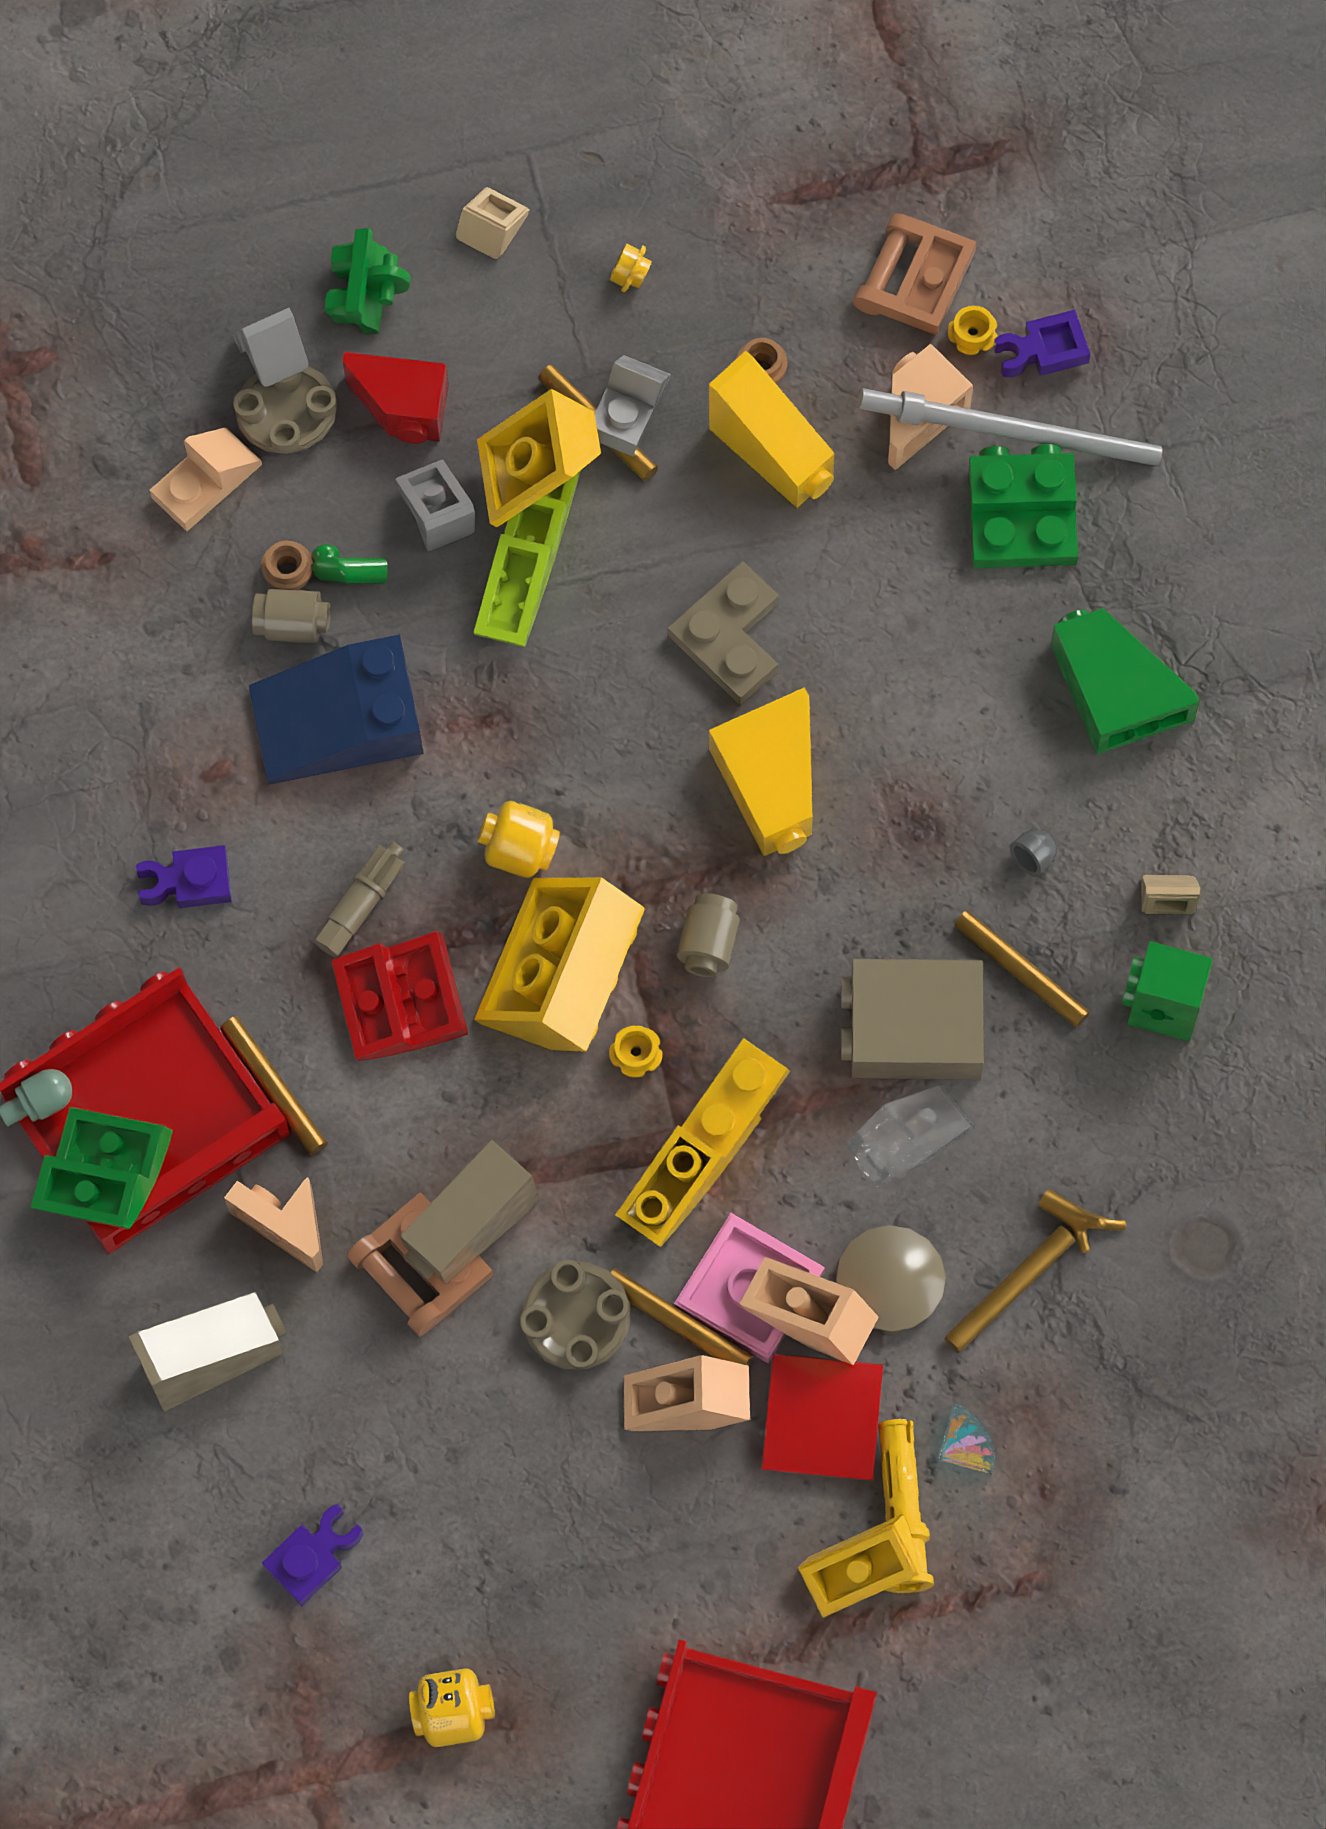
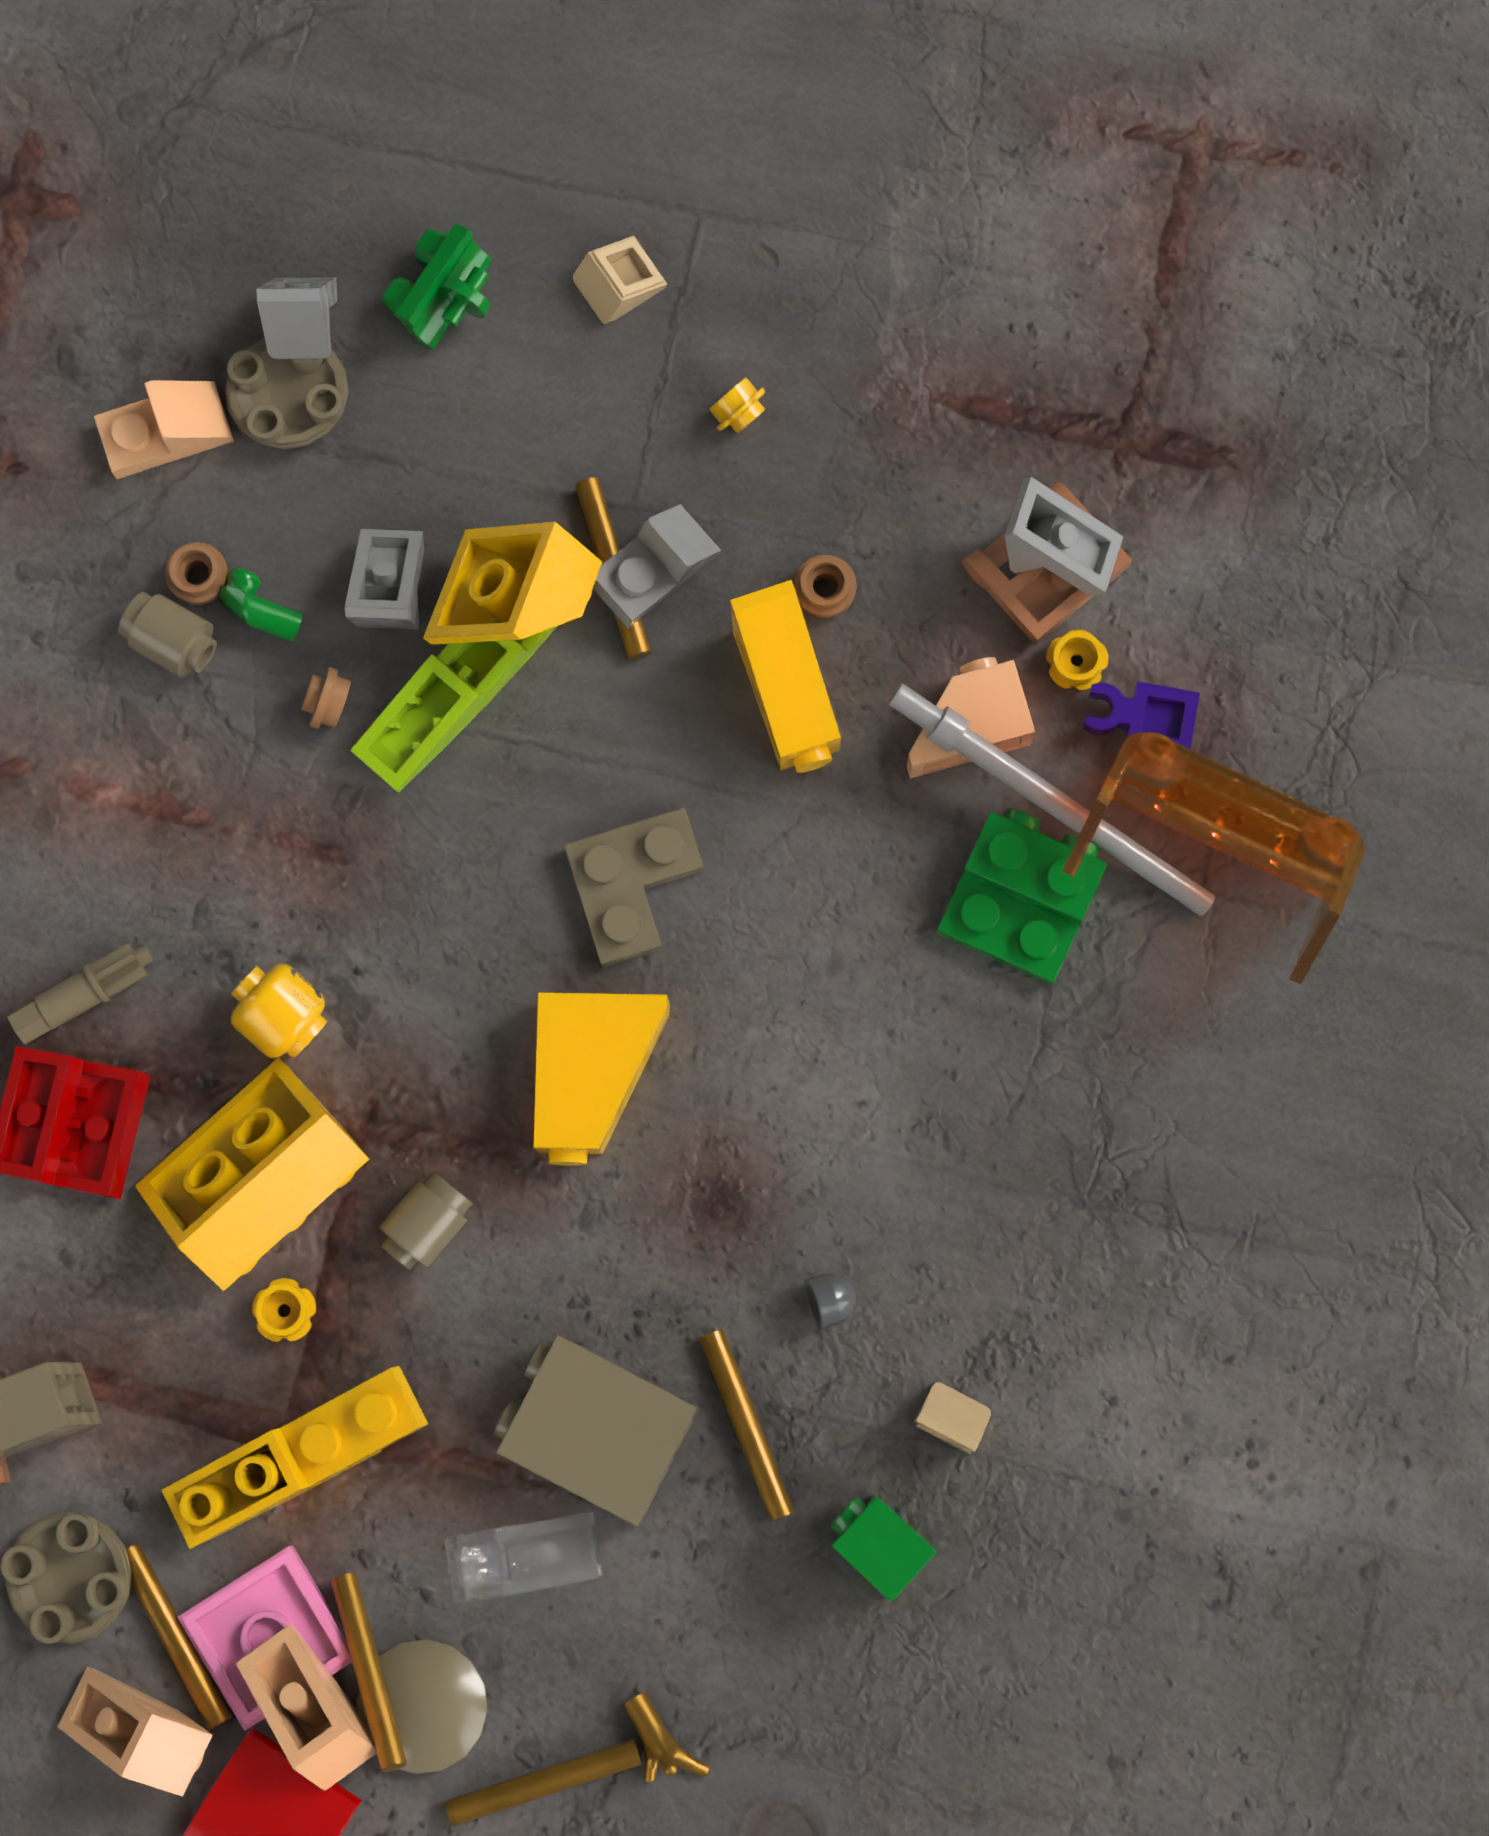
camera: 30 degrees right, 10 degrees up
dark blue slope [249,634,424,785] -> none
red slope [342,352,449,444] -> none
green slope [1050,608,1200,755] -> none
none -> medium nougat plate [301,667,351,729]
none -> pearl gold bar [331,1573,407,1772]
none -> light grey slope [1005,477,1124,596]
none -> clear orange windscreen [1062,732,1365,984]

